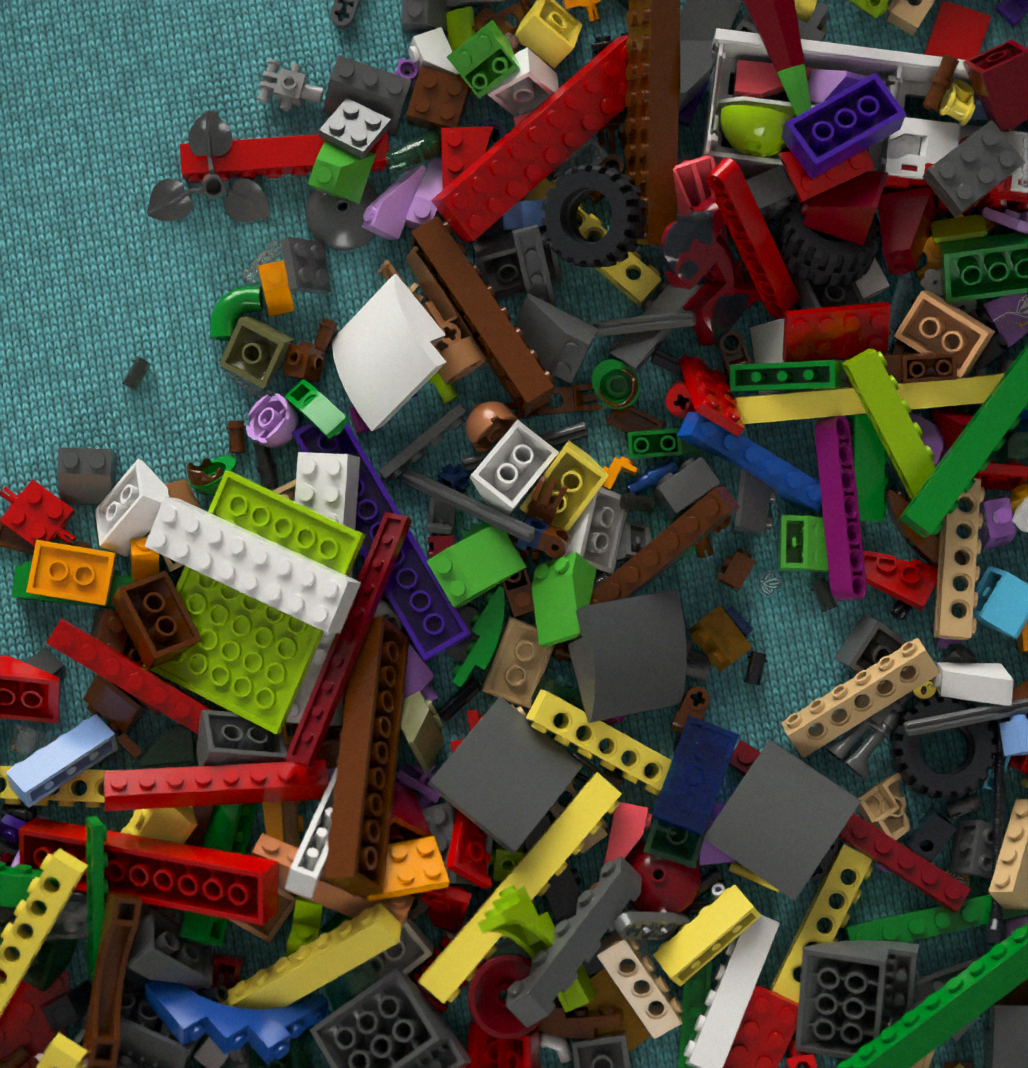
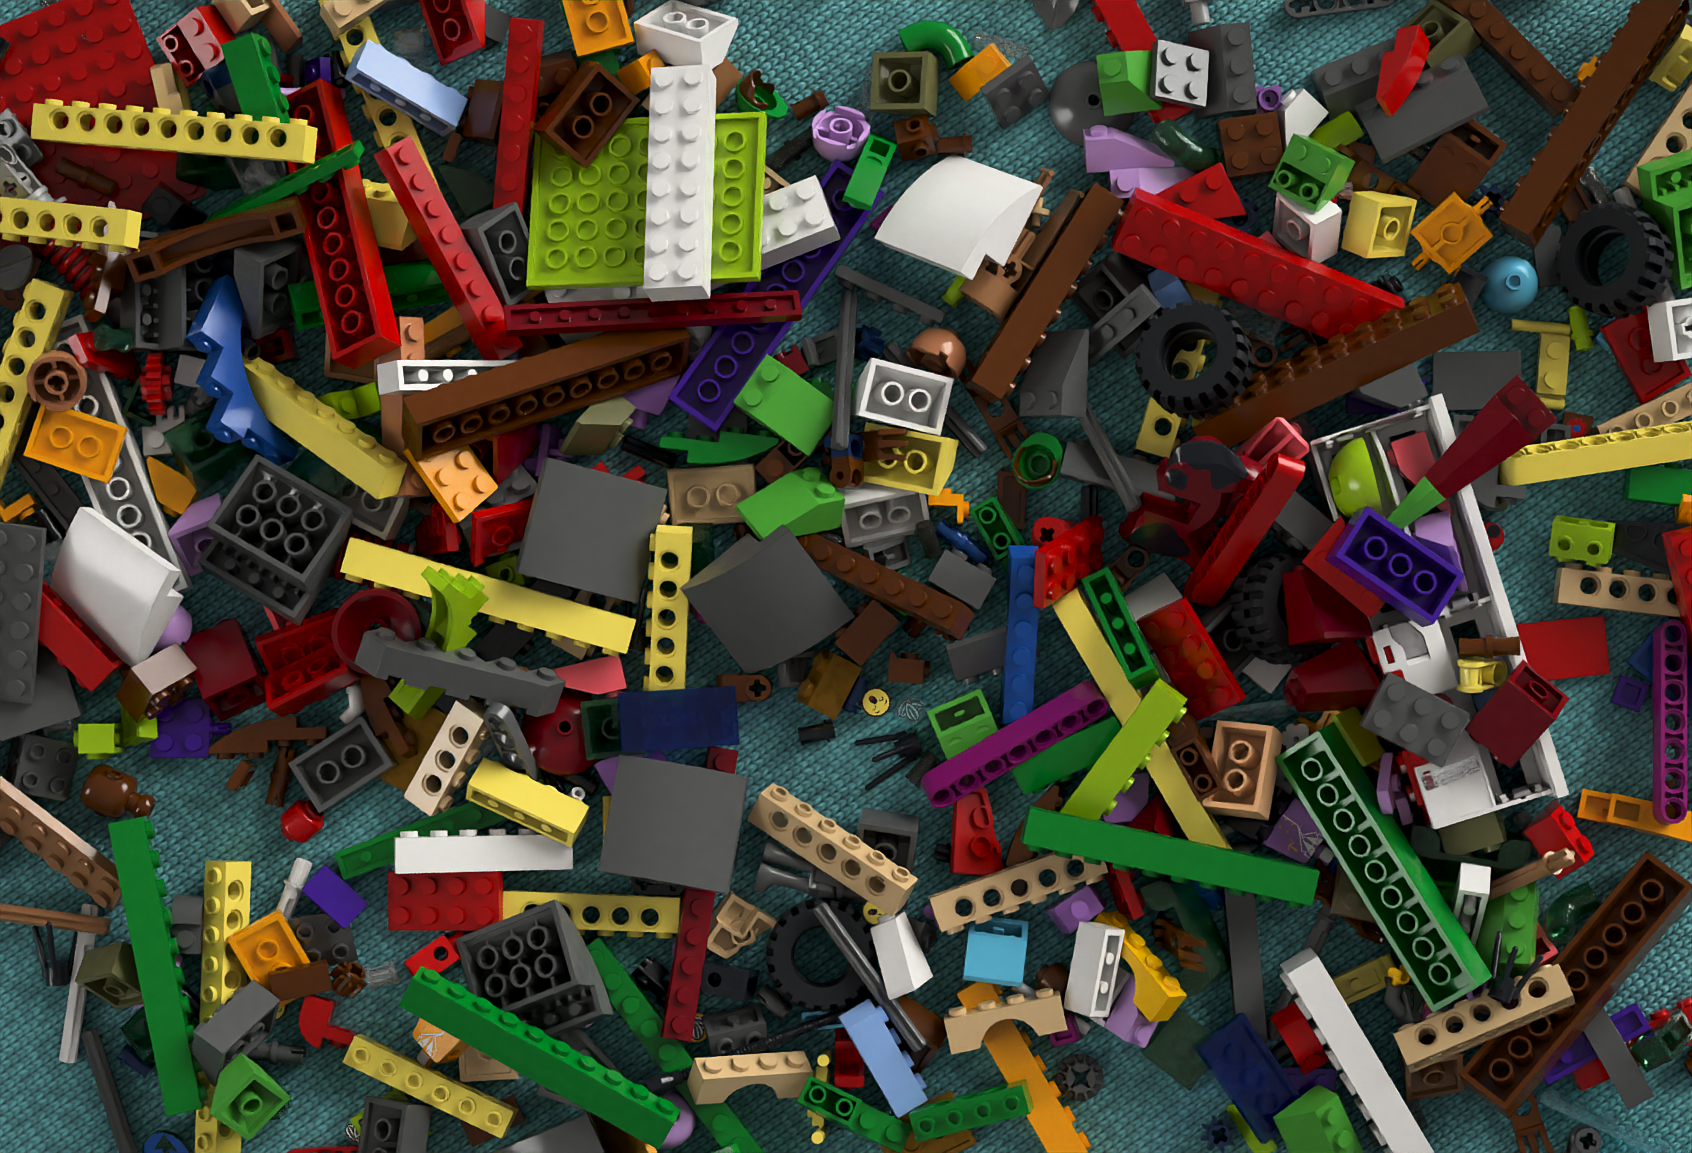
camera: 65 degrees right, 5 degrees up
none -> black hinge [632,956,670,1009]
none -> reddish brown brick [834,599,900,667]
none -> black plant [854,730,923,791]
none -> light yellow tile [861,688,891,717]

